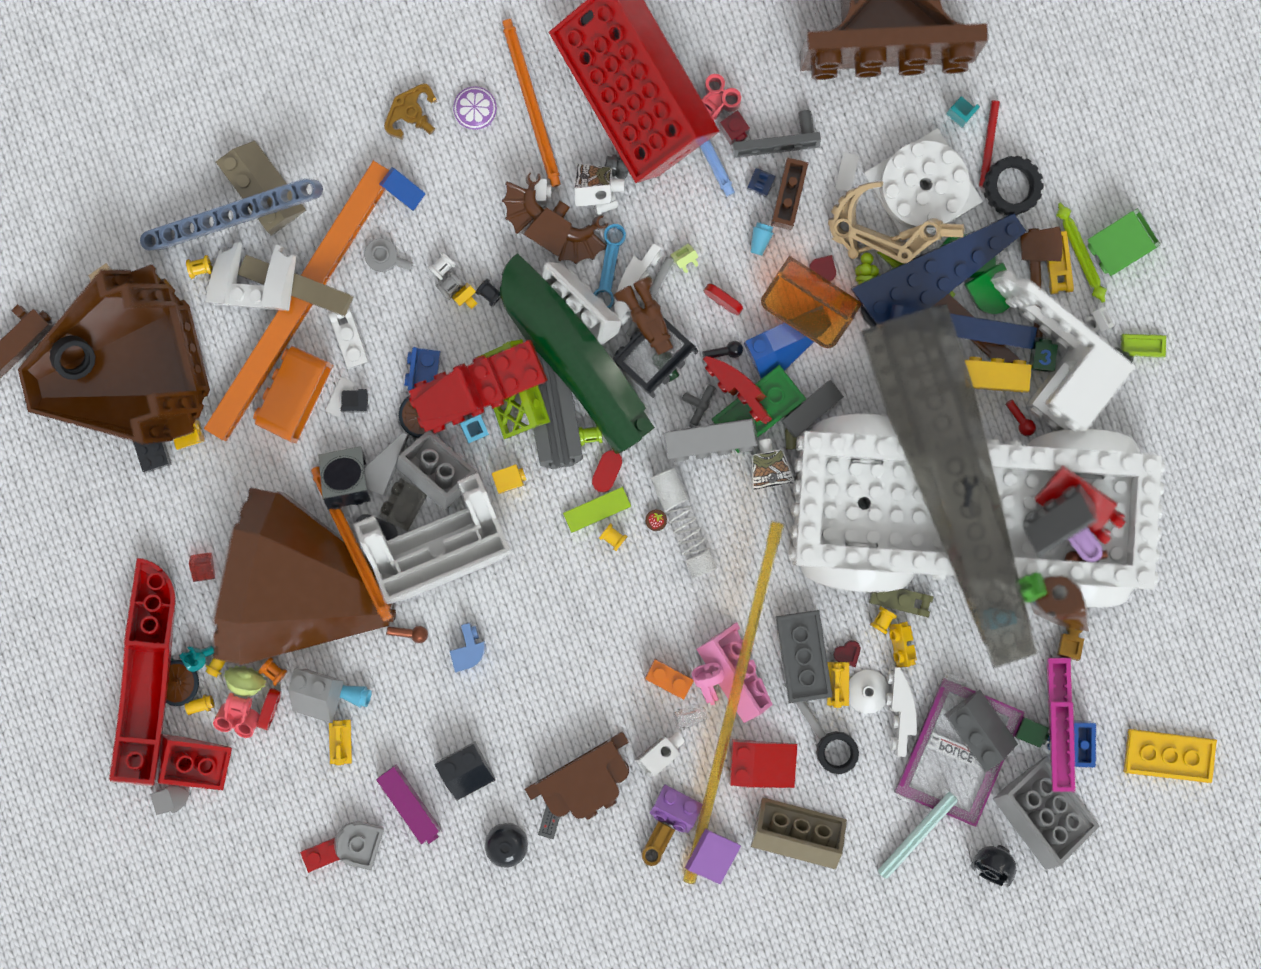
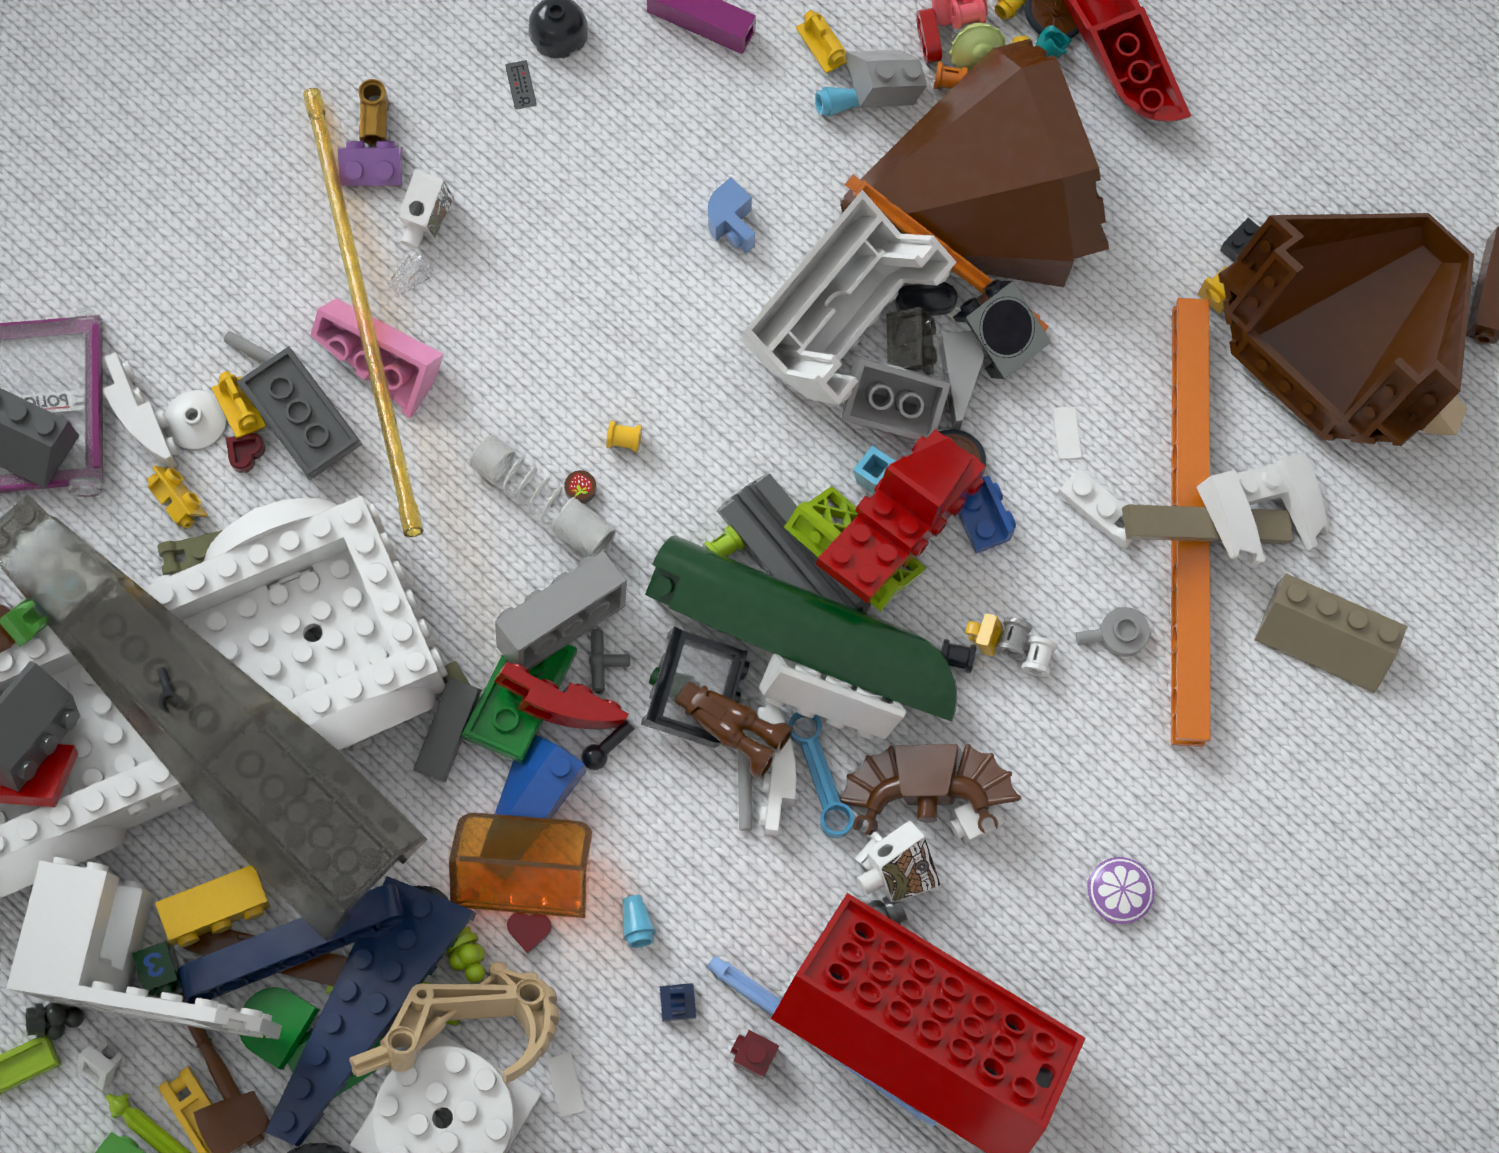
camera: 150 degrees right, 15 degrees down
black tyre [50,335,95,380] -> none
sand blue beam [140,179,323,251] -> none
yellow bush [186,255,213,279] -> none
clear red slope [189,553,215,582] -> none
orange windscreen [253,346,334,444] -> none
black panel [340,389,368,413] -> none
blue tile [379,167,426,211] -> none
pearl gold piece [384,83,437,140] -> none
copper bar [386,626,428,643] -> none
black slope [434,741,496,801] -> none
yellow brick [491,465,527,494] -> none
orange piece [502,19,561,187] -> none
reddish brown brick [525,731,629,820] -> none
lime tile [563,487,631,533] -> none
red tile [592,450,622,492] -> none
orange brick [645,659,694,700] -> none
yellowish green tile [670,244,698,273] -> none
medium lavender tile [685,829,741,885] -> none
bright pink piece [692,663,724,705] -> none
coral piece [702,74,741,120] -> none
red tile [703,284,743,315] -> none
red slope [729,739,798,788] -> none
dark grey piece [733,110,821,158] -> none
torso [751,438,794,491] -> none
dark tan slope [751,797,847,870] -> none
reddish brown brick [771,157,809,230] -> none
black tyre [816,731,859,774] -> none
yellow bush [870,606,897,635] -> none
light aqua axle [878,792,958,879] -> none
red bar [1005,400,1036,436] -> none

